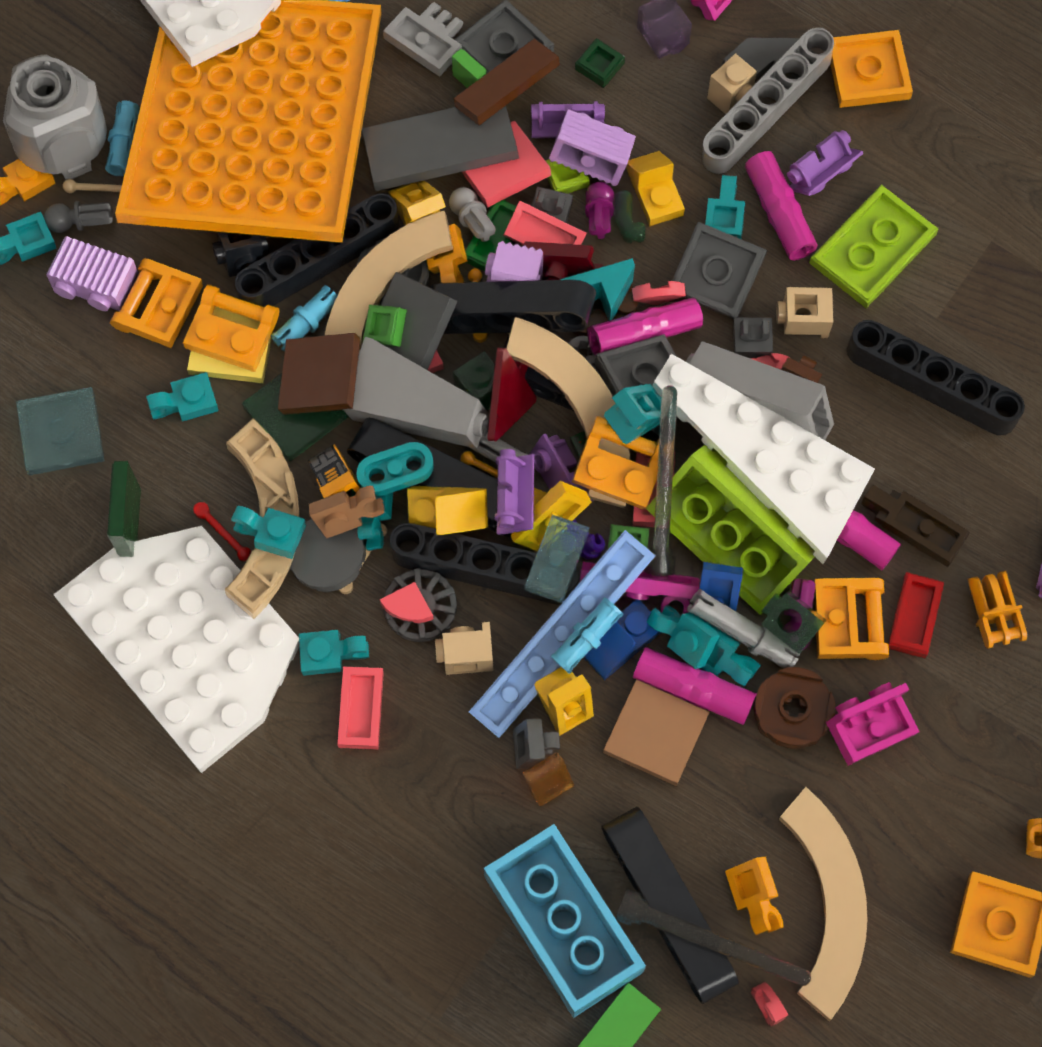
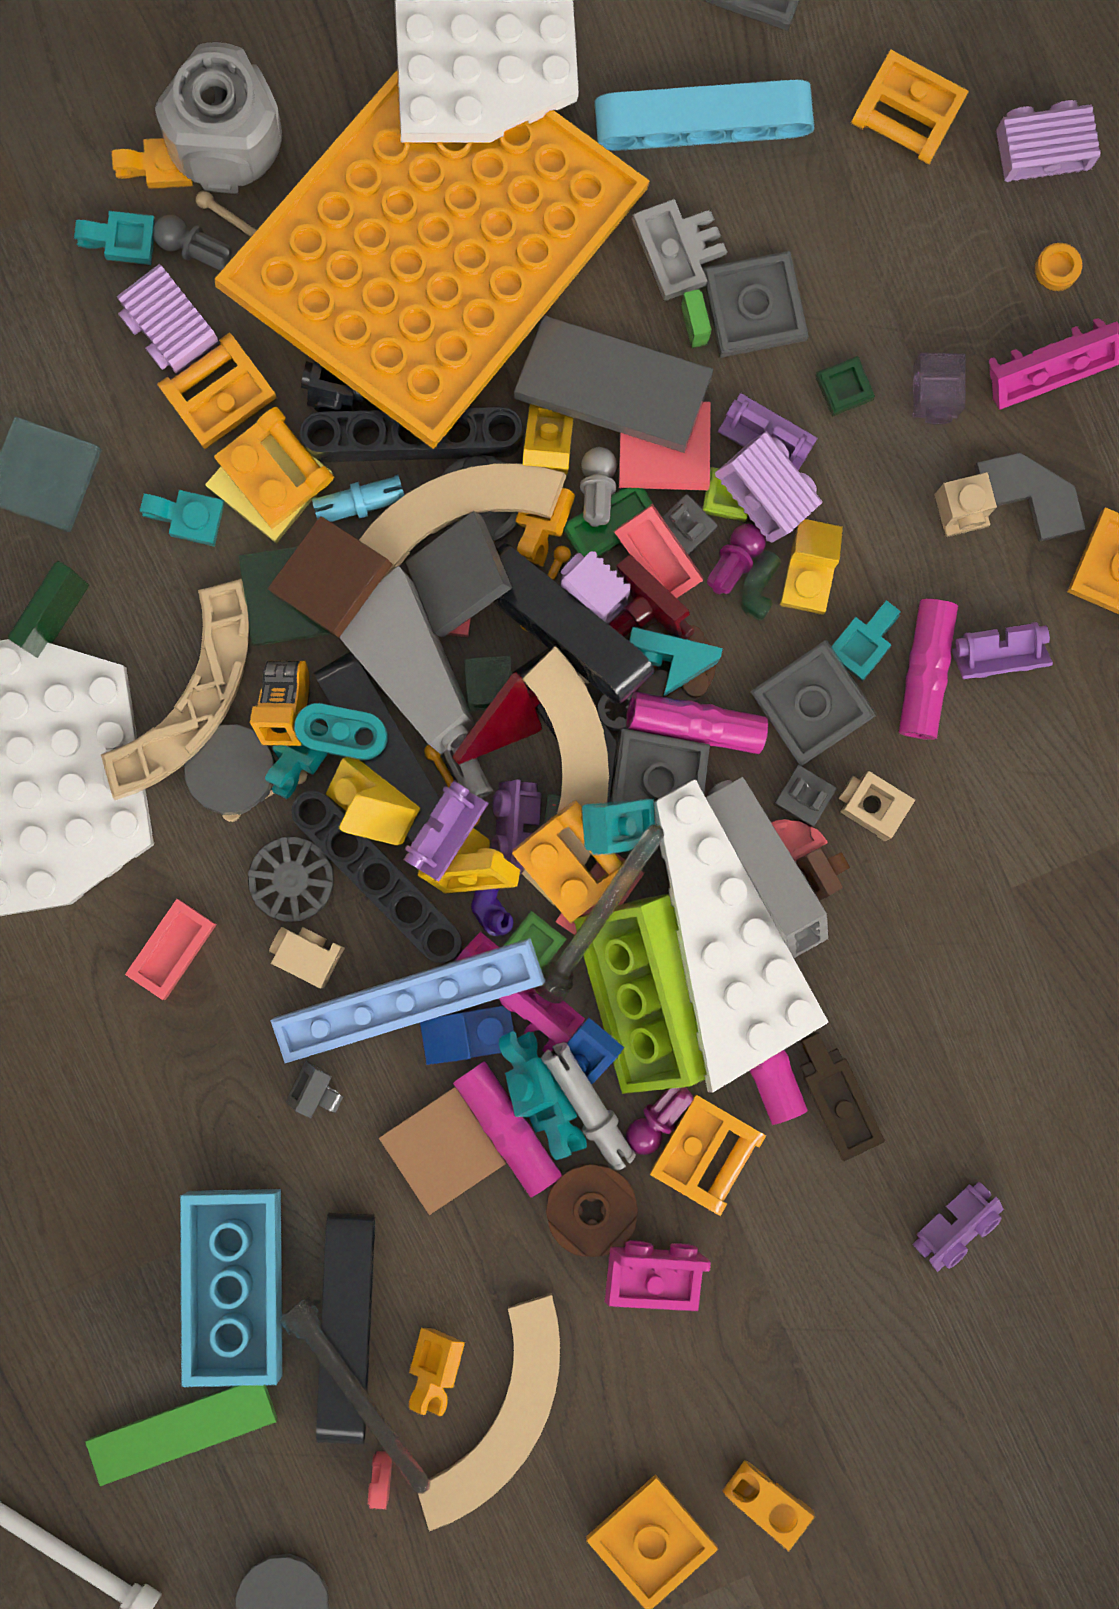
camera: 25 degrees right, 15 degrees up
medium azure pin [105,100,140,176] -> none
red hinge [193,502,251,562] -> none
teal plate [231,506,306,559] -> none
teal plate [299,630,370,676] -> none
medium nougat plate [309,486,384,539] -> none
bright green tile [363,305,407,347] -> none
coral tile [380,582,434,623] -> none
reddish brown tile [453,39,560,125] -> none
clear orange tile [523,752,574,807] -> none
clear light blue plate [525,514,590,603] -> none
yellow slope [534,667,594,736] -> none
medium azure pin [550,597,624,674] -> none
coral tile [632,281,686,306] -> none
light grey beam [702,28,834,174] -> none
clear green brick [761,591,826,654] -> none
lime tile [809,184,938,308] -> none
black beam [847,320,1025,435] -> none
red tile [888,572,944,659] -> none
light orange arm [968,571,1027,649] -> none

